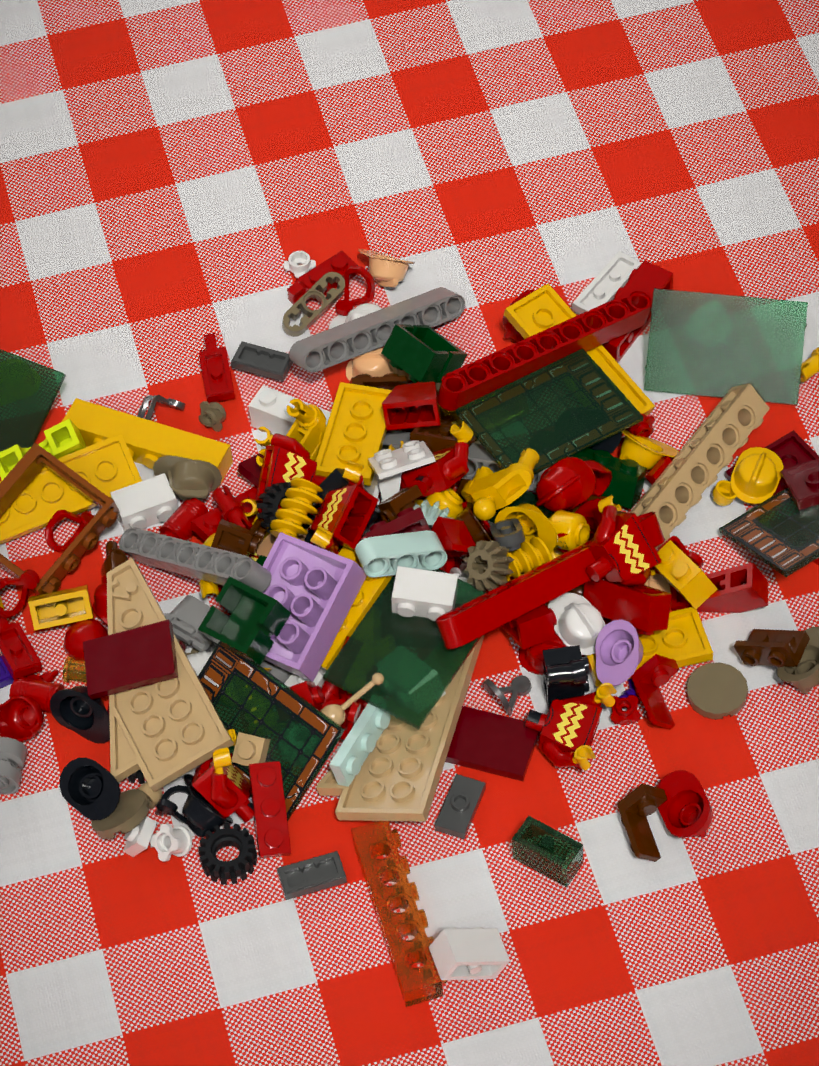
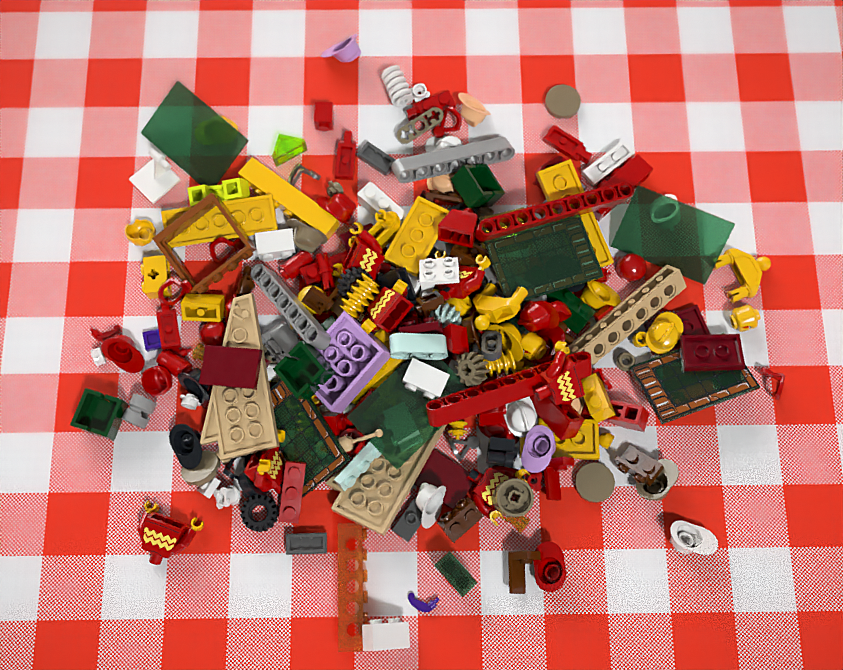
camera: 10 degrees right, 20 degrees up
tan plate [231,732,271,766] -> none
none -> red torso [137,501,204,565]
none -> white plate [180,394,201,410]
none -> clear neon green slope [272,134,307,167]
none -> red brick [314,102,334,132]
none -> red piece [316,193,356,225]
none -> lavender piece [321,34,361,63]
none -> white piece [381,65,414,106]
none -> dark purple piece [408,593,439,612]
none -> white piece [415,483,446,529]
none -> reddish brown bracket [437,497,484,543]
none -> yellow wheel [448,419,468,440]
none -> dark tan wheel [492,479,534,518]
none -> clear yellow bush [504,516,531,533]
none -> red hinge [543,125,592,164]
none -> dark tan tile [545,84,581,119]
none -> yellow hinge [599,432,615,450]
none -> red hair [615,253,647,282]
none -> dark tan plate [616,352,636,371]

